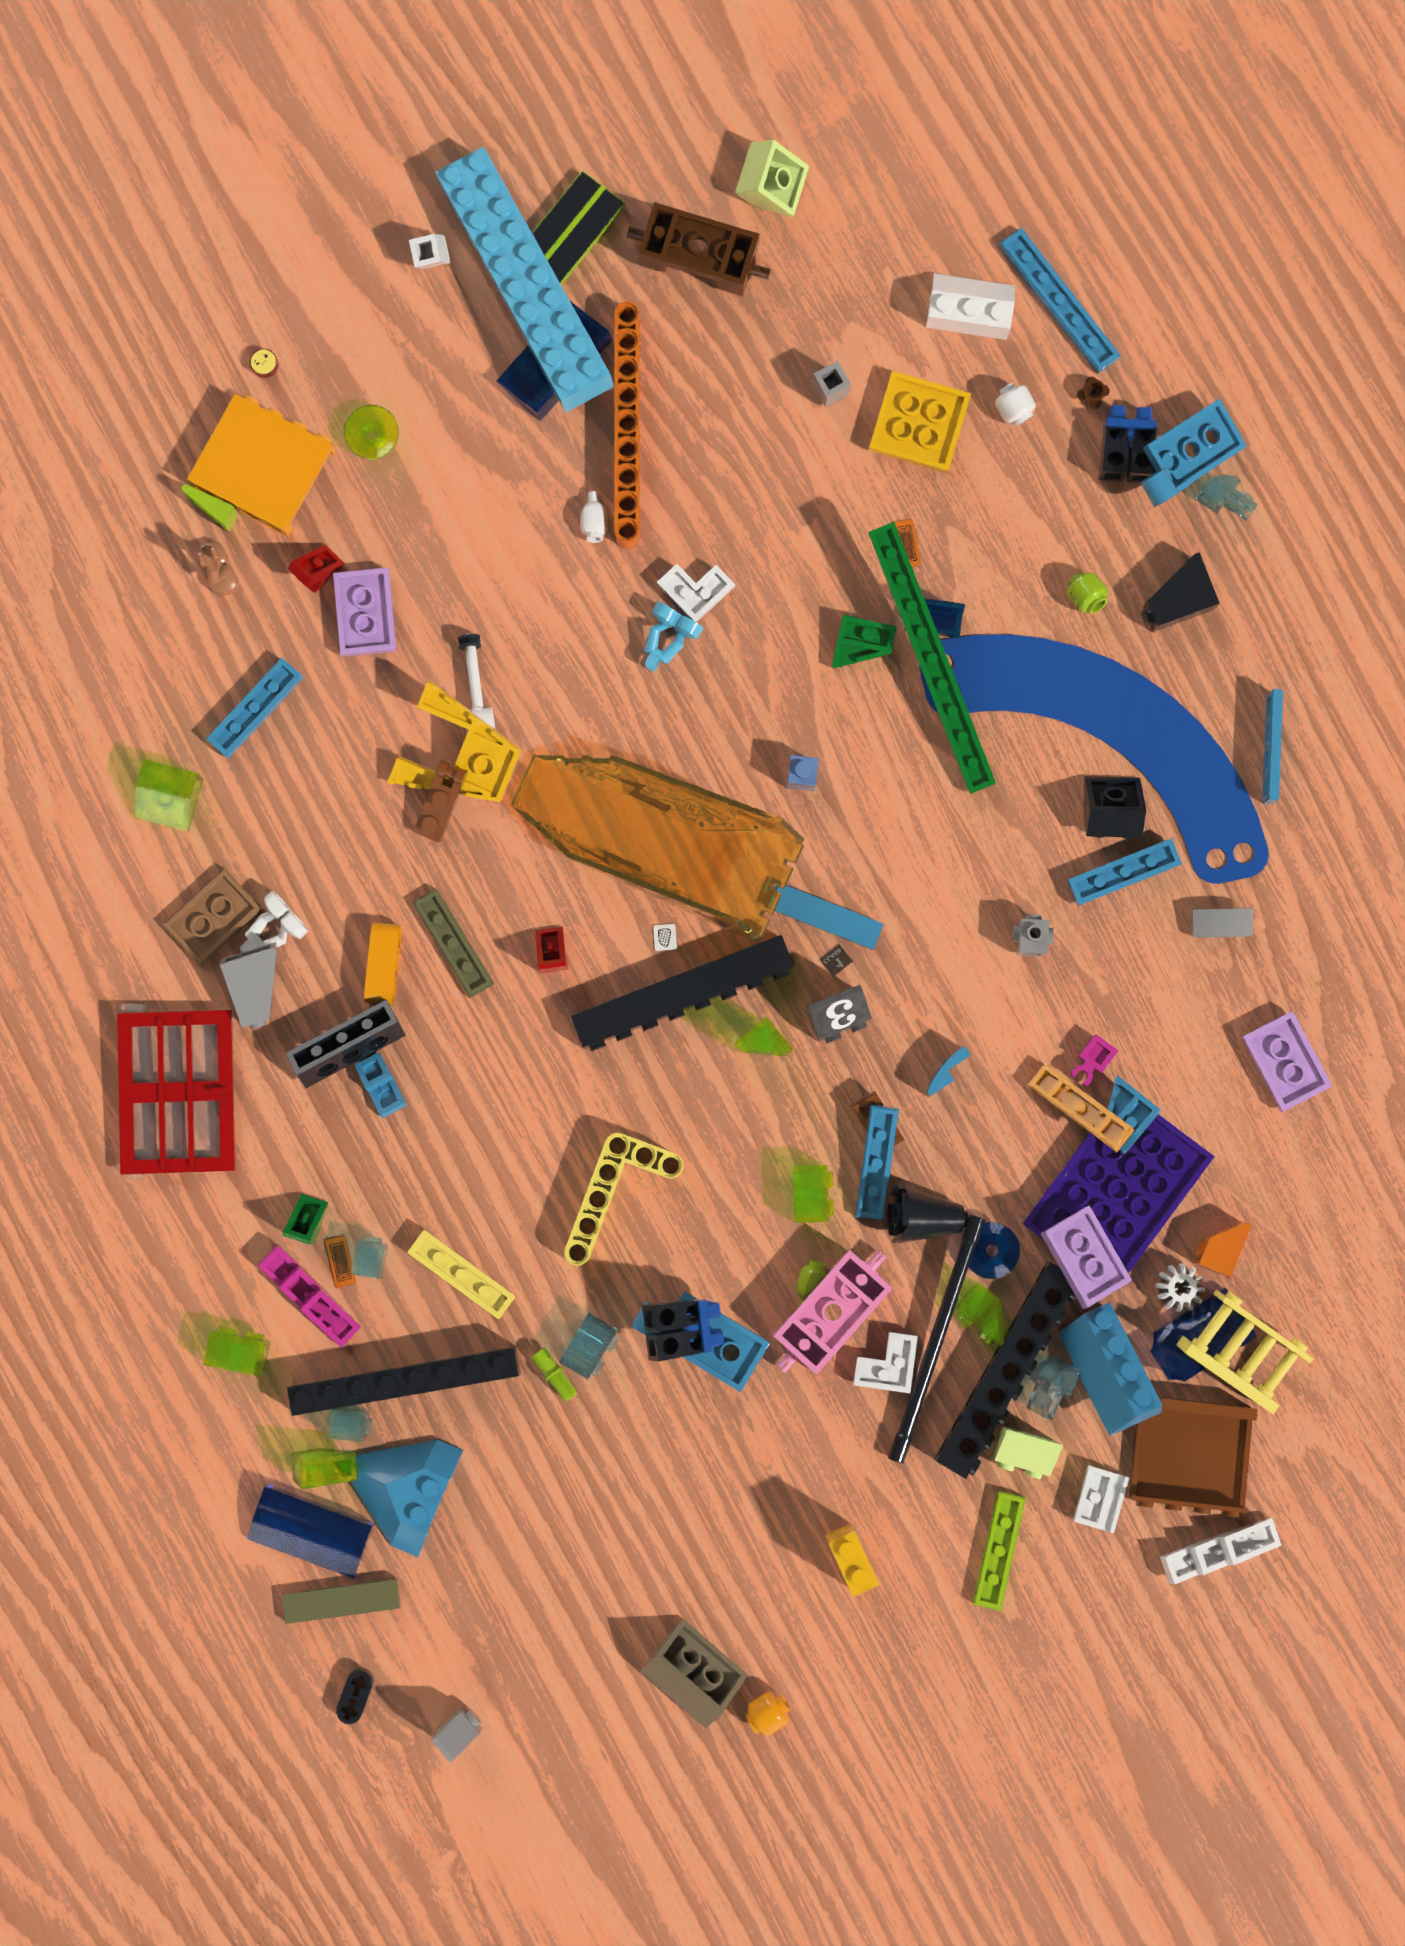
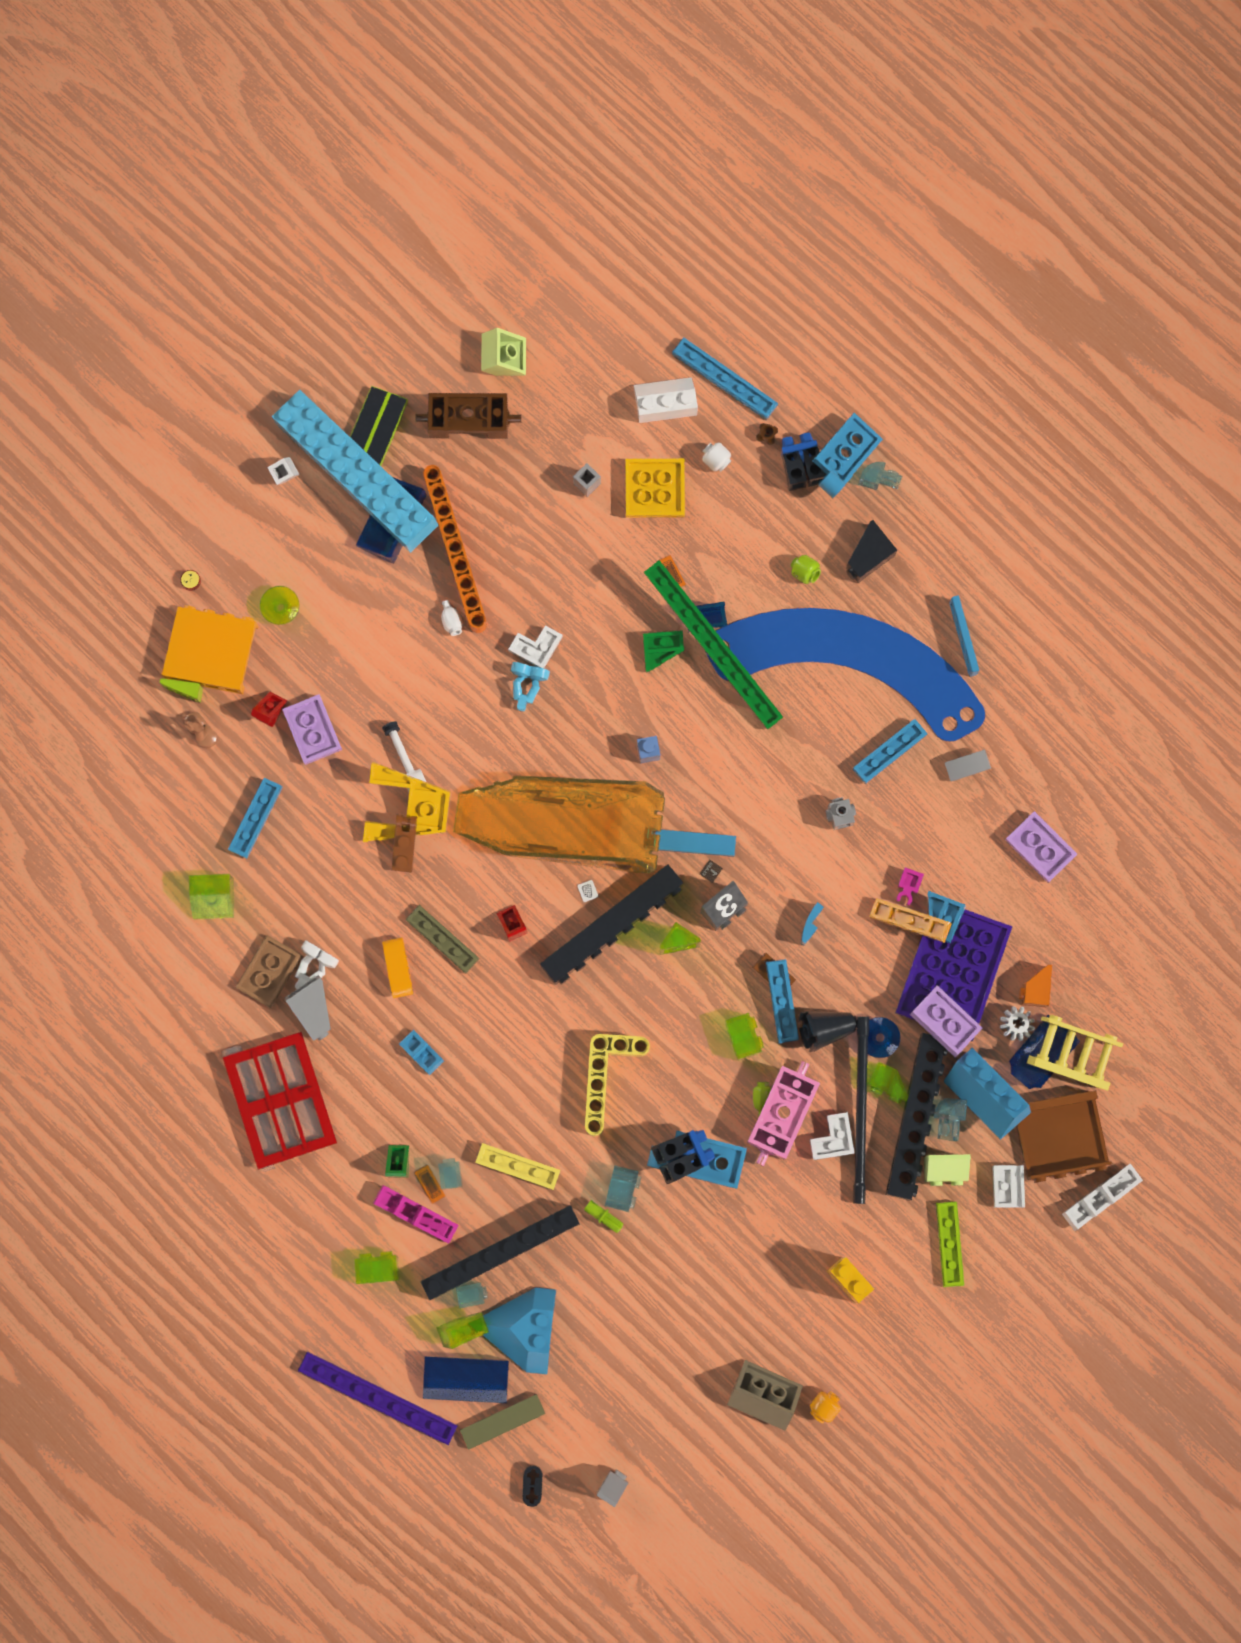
camera: 15 degrees left, 5 degrees down
black brick [286,1000,406,1088] -> none
black slope [1084,776,1147,839] -> none
none -> dark purple tile [298,1352,458,1445]

